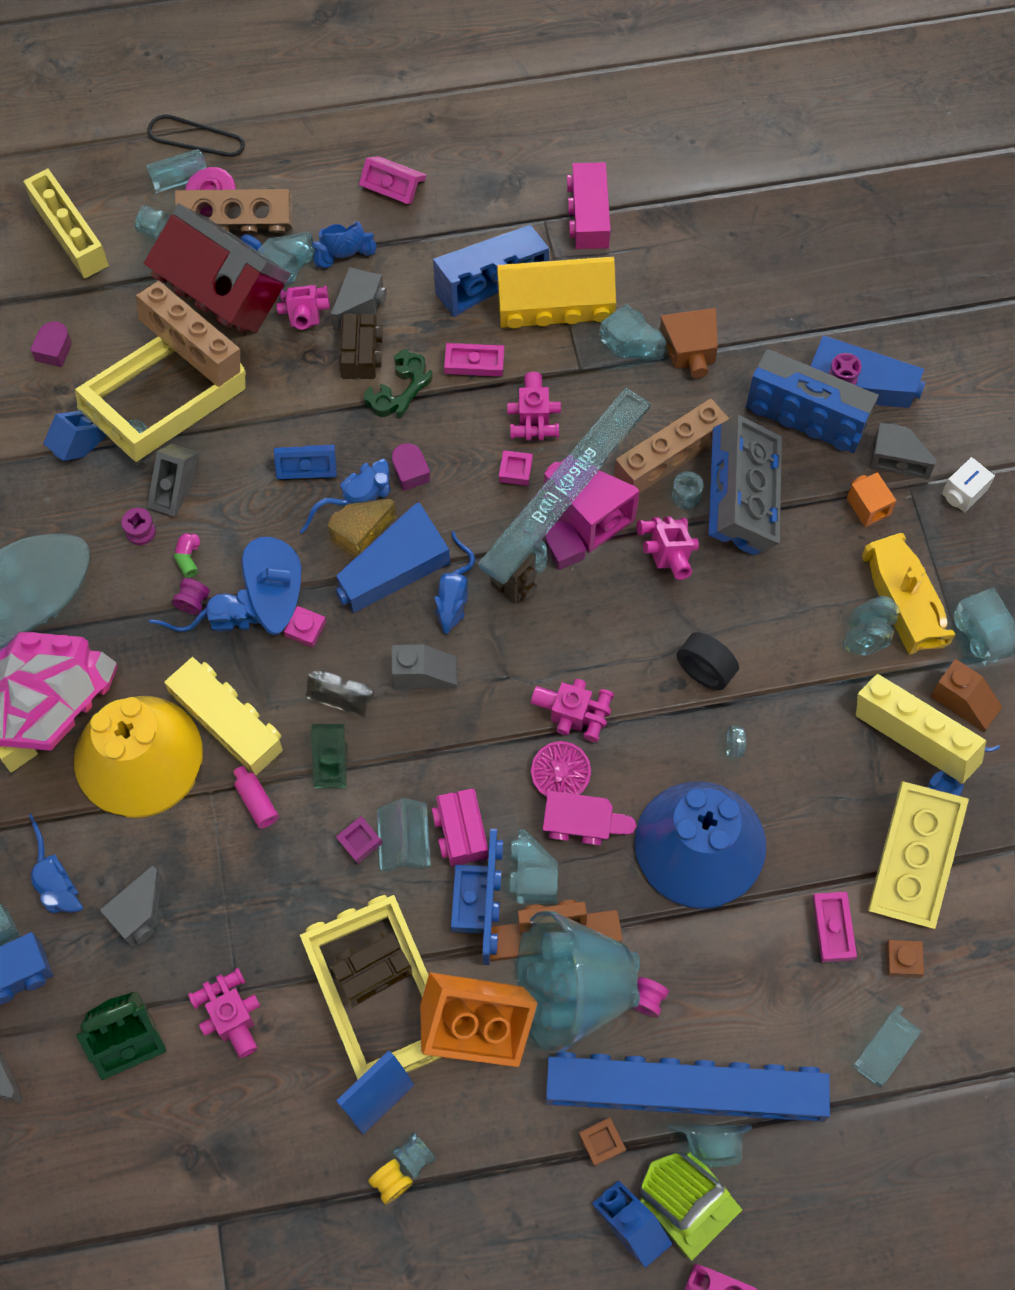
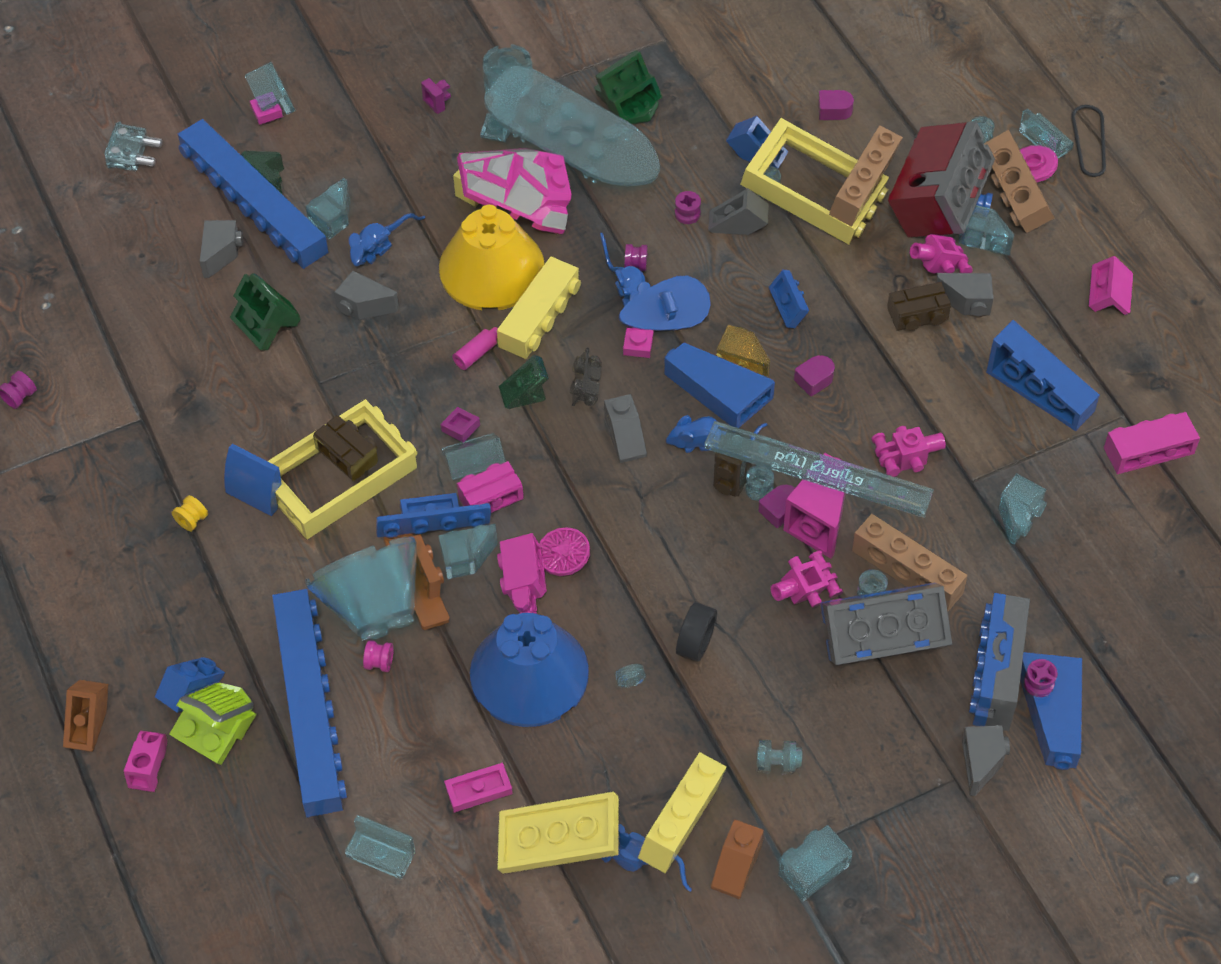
camera: 75 degrees right, 10 degrees down
light yellow brick [23,169,109,279] -> none
arm [174,533,200,578] -> none
dark pink piece [188,968,261,1058] -> none
blue animal [300,459,391,534] -> none
blue hair [312,221,377,269] -> none
dark green helmet [364,349,433,419] -> none
clear light blue wheel [392,1132,436,1179] -> none
orange slope [420,972,538,1067] -> none
dark pink plate [444,343,504,377] -> none
yellow slope [497,257,616,328] -> none
dark pink plate [499,450,533,486] -> none
dark pink piece [531,679,614,742] -> none
dark orange plate [578,1117,626,1167] -> none
dark orange torso [659,308,718,378] -> none
clear light blue piece [666,1122,752,1167] -> none
orange brick [846,472,897,527] -> none
yellow piece [861,533,955,655] -> none
dark orange plate [886,940,924,978] -> none
white brick [942,457,995,513] -> none

